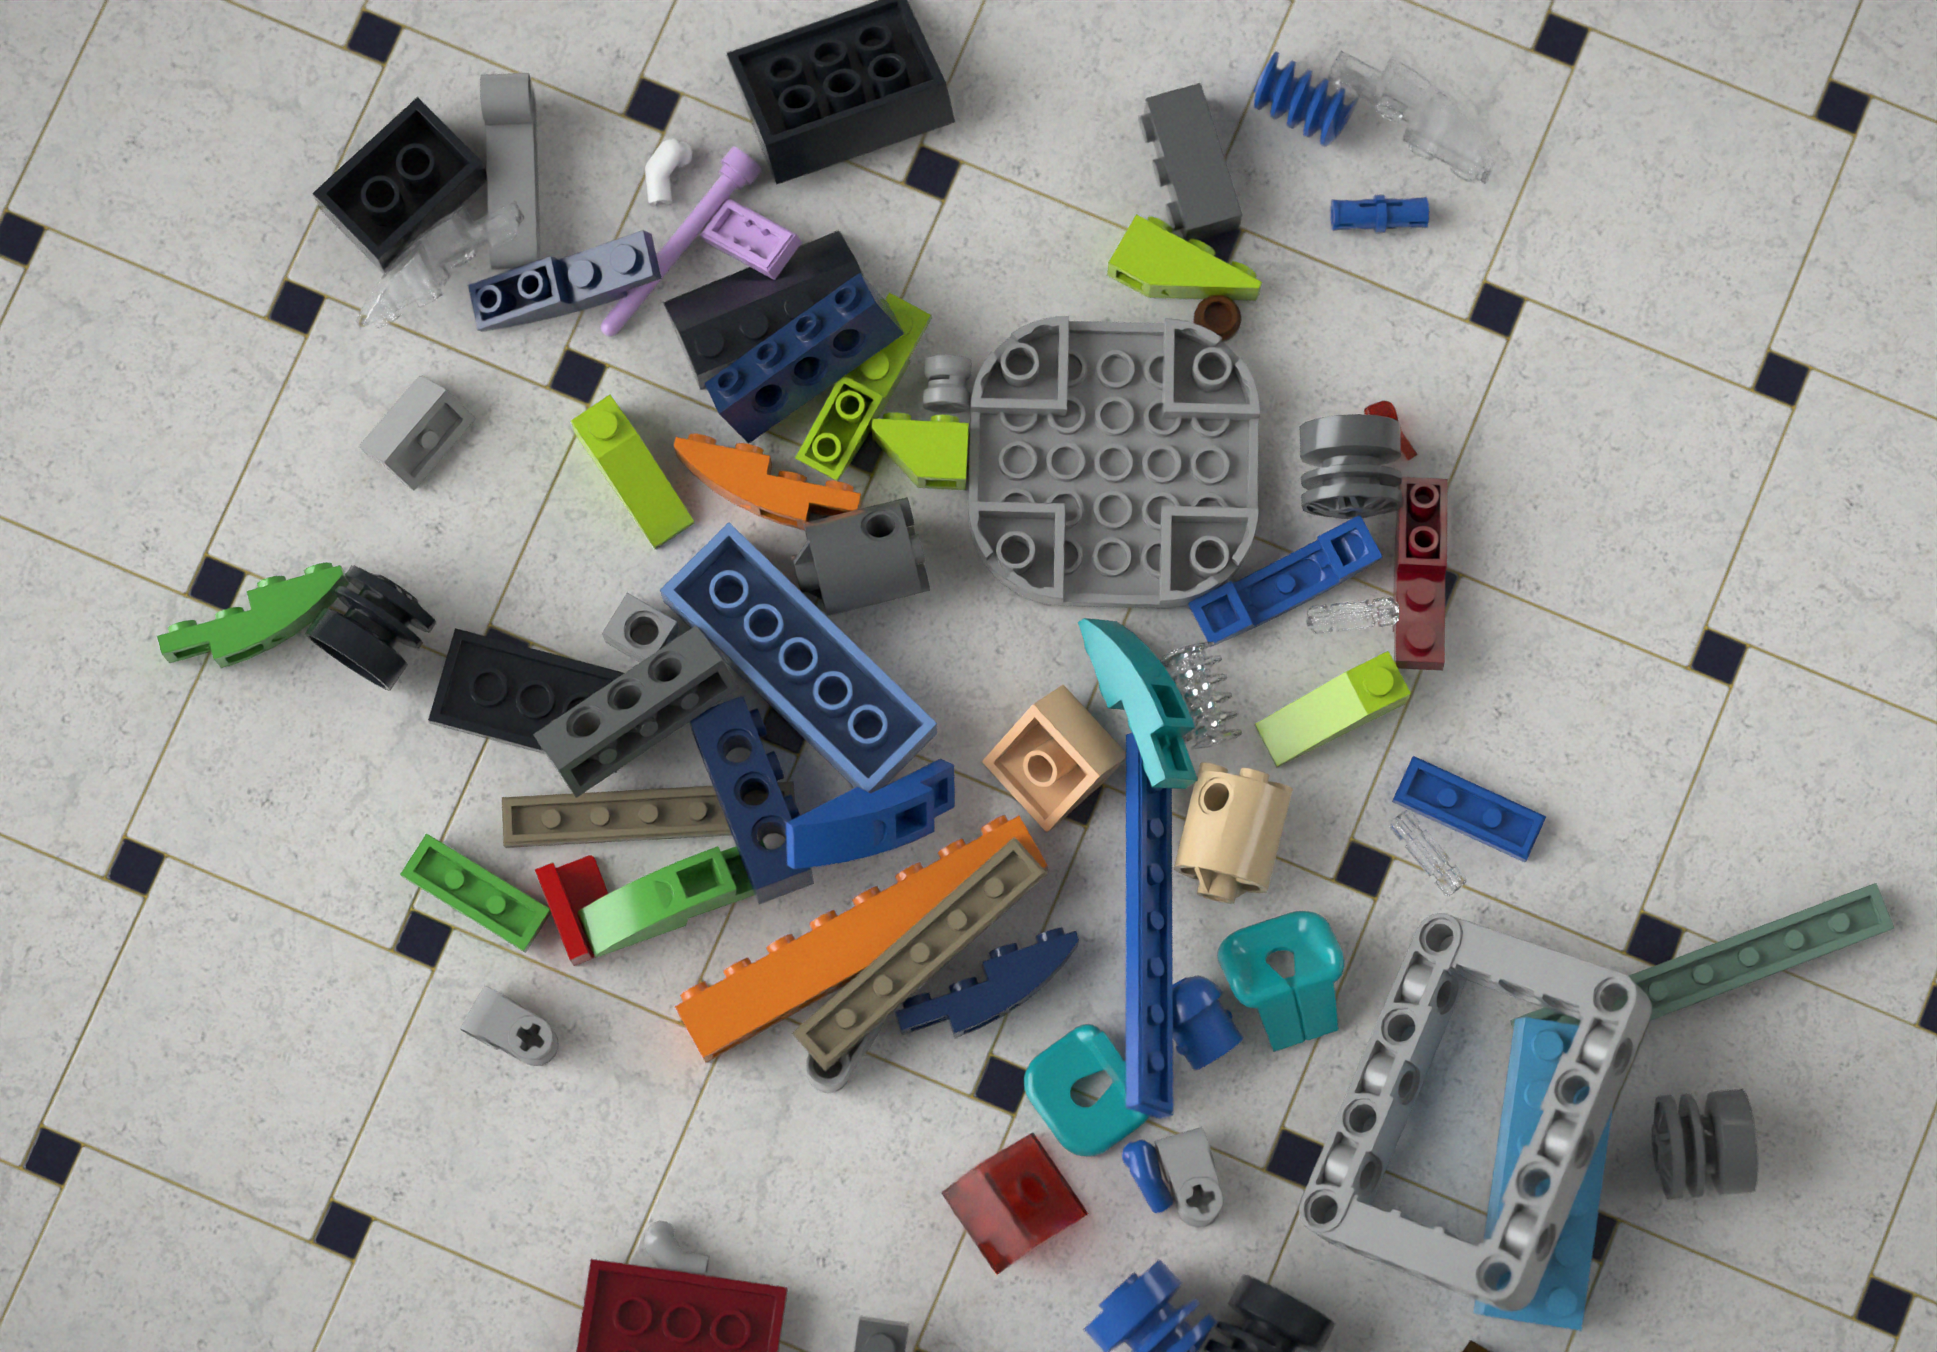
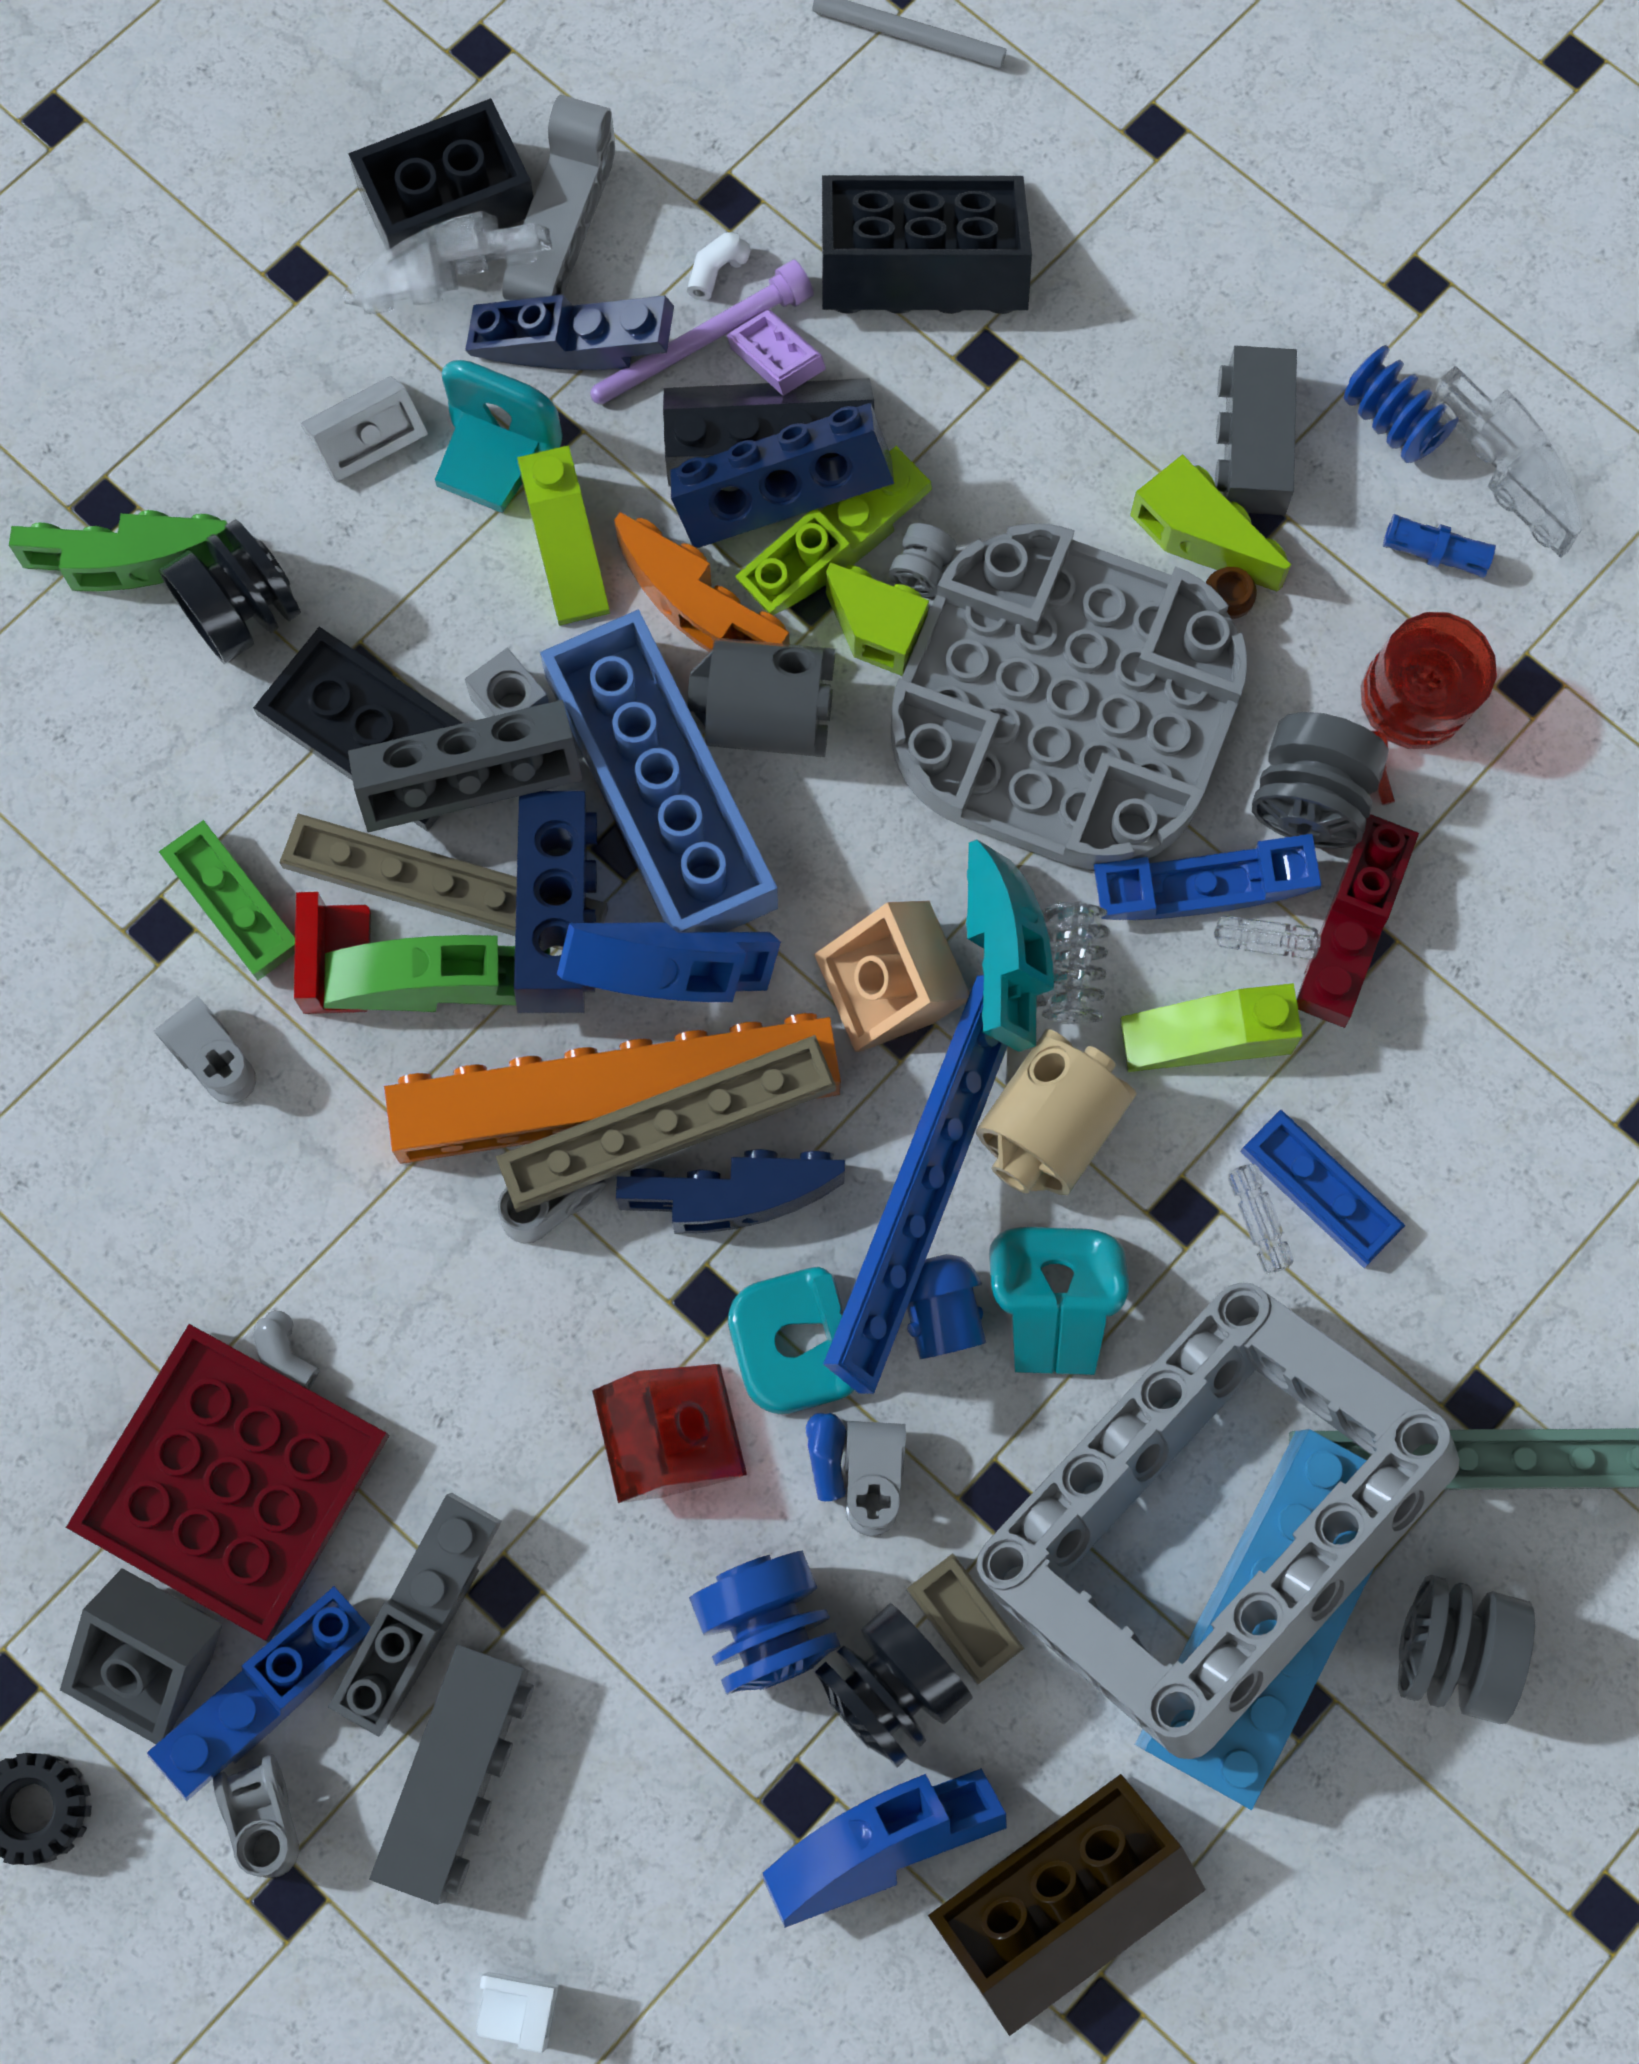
camera: 20 degrees right, 5 degrees down
none -> teal piece [435,360,563,513]
none -> dark tan tile [906,1553,1025,1685]
none -> clear red wheel [1360,612,1497,749]

